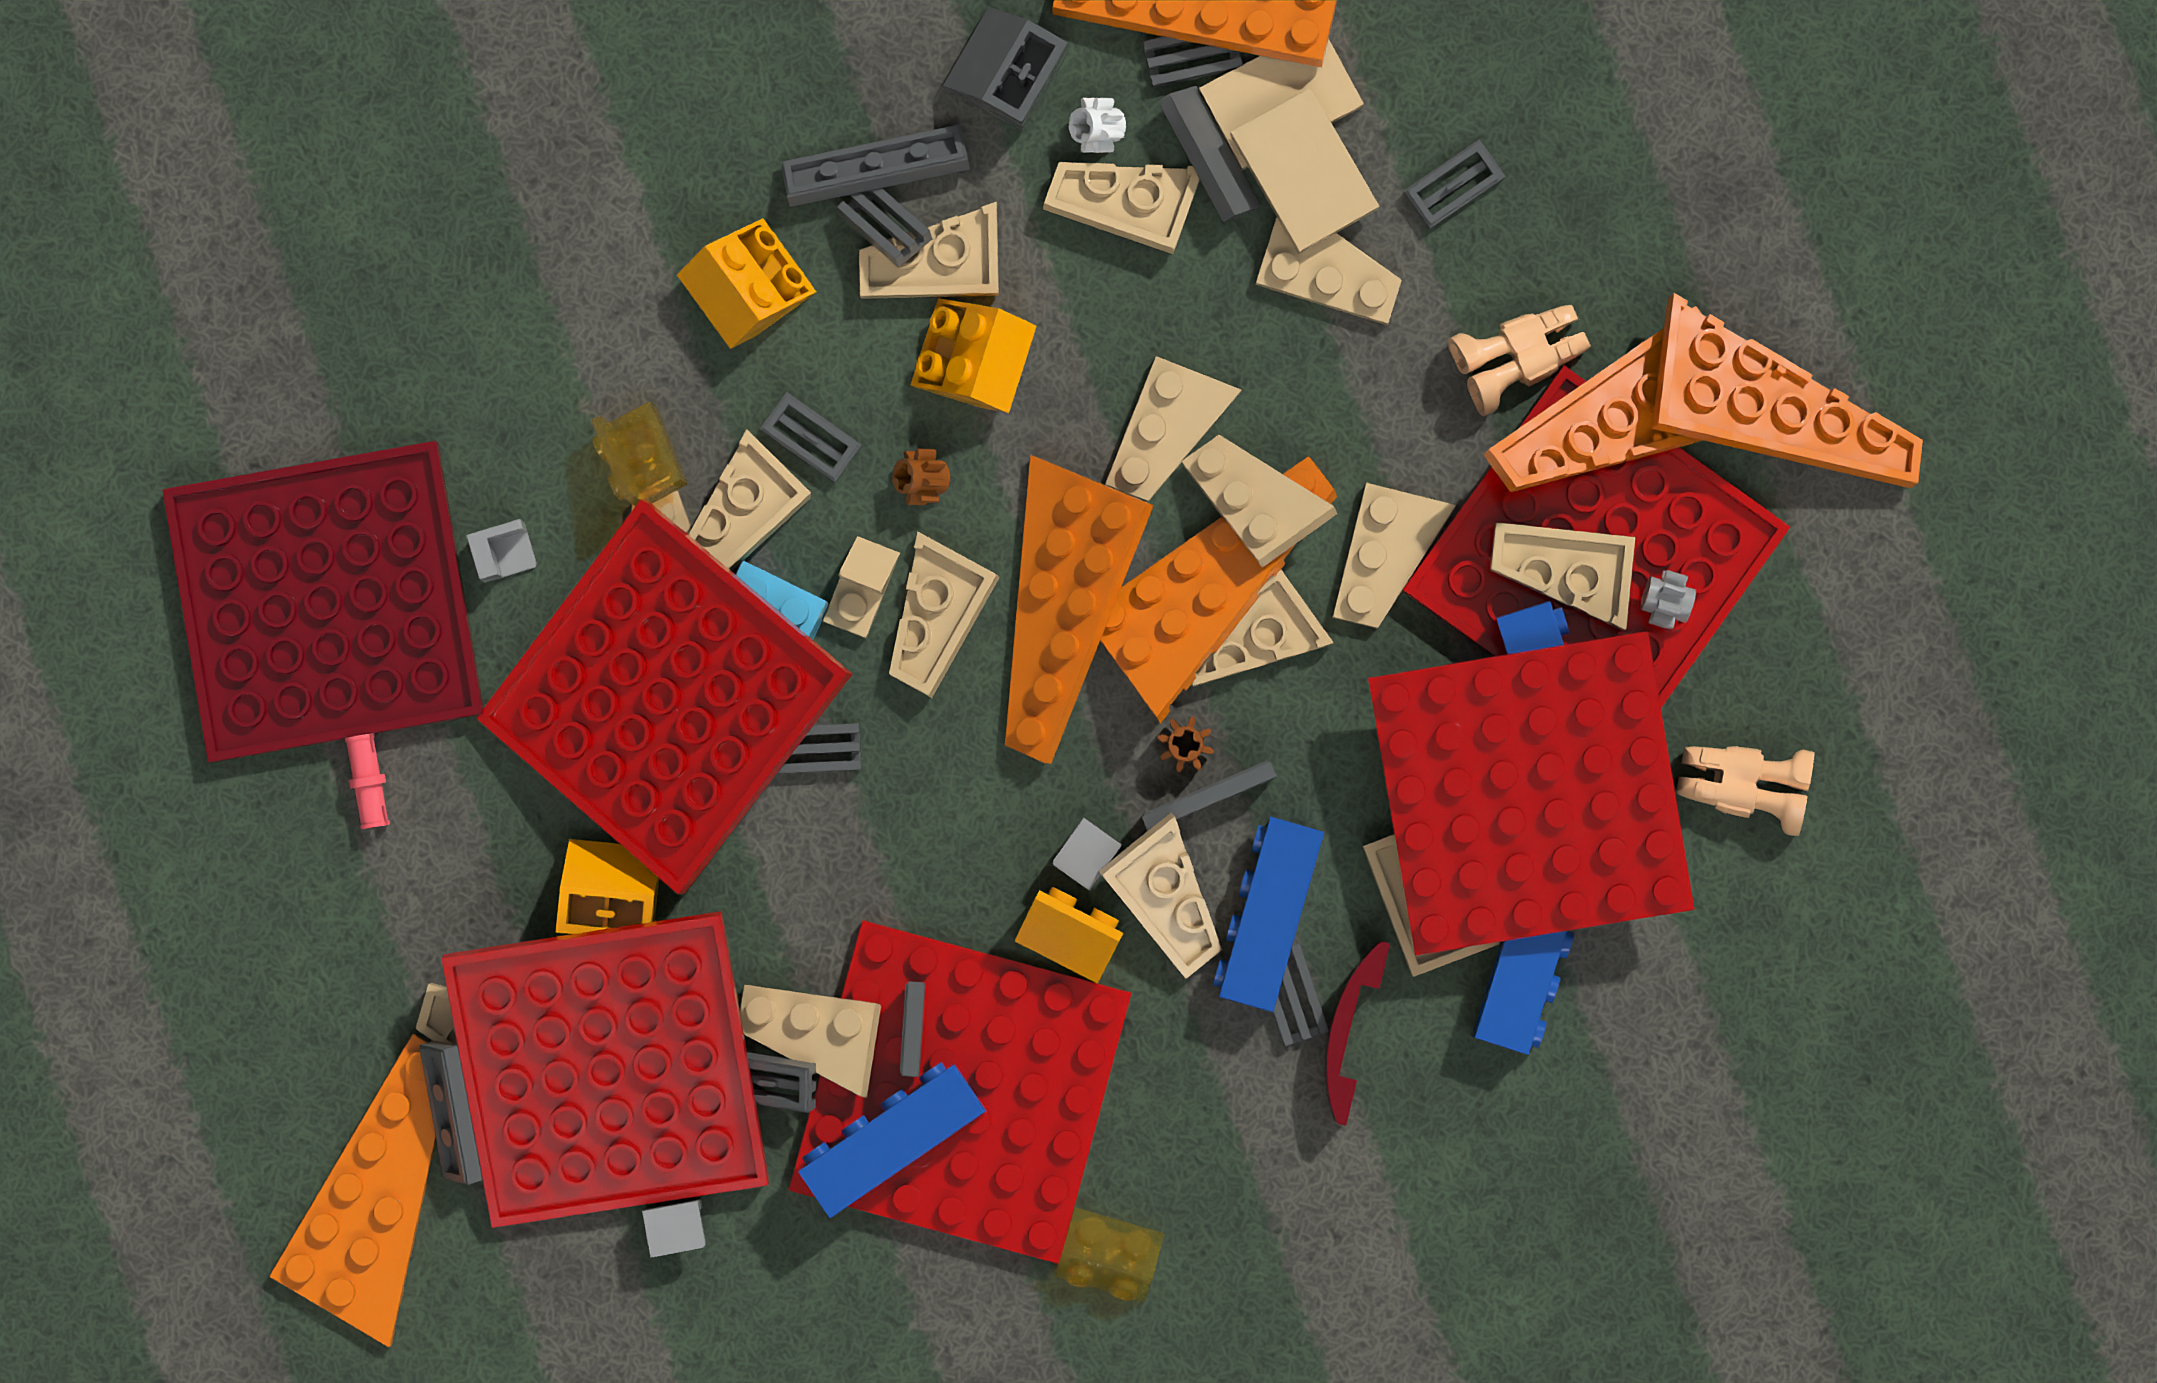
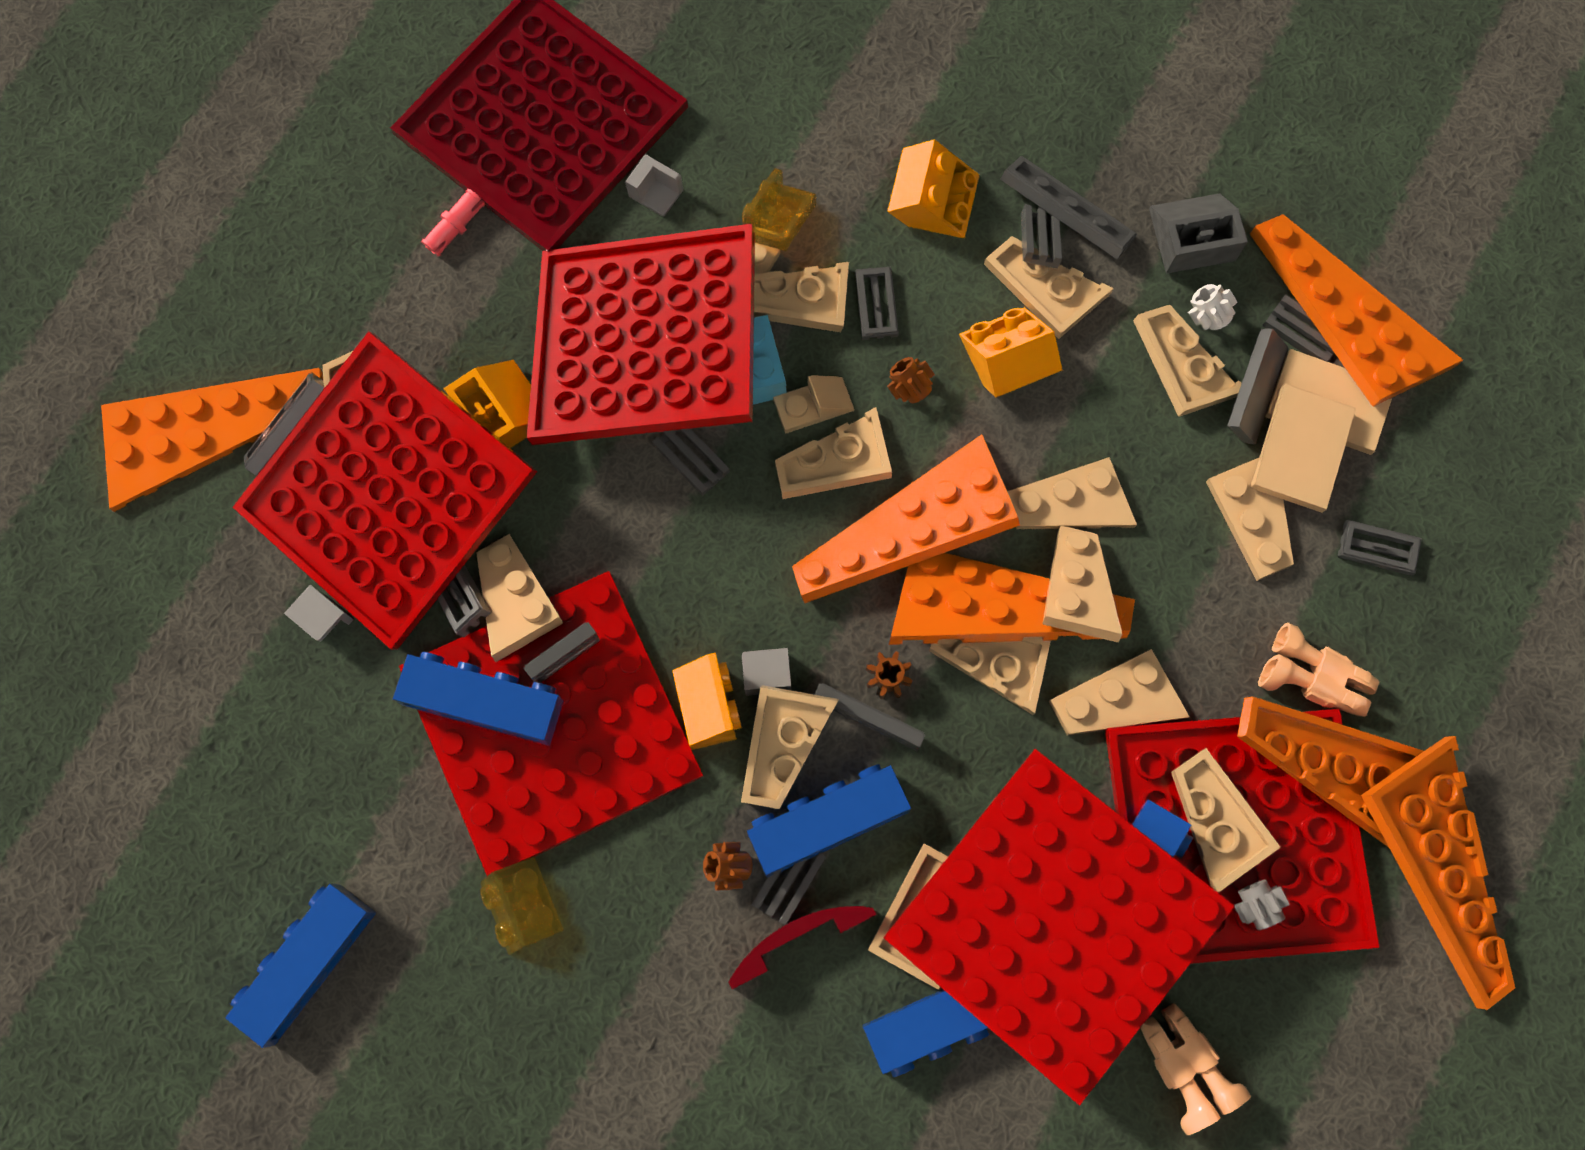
camera: 50 degrees right, 10 degrees down
none -> dark orange gear [703,842,753,891]

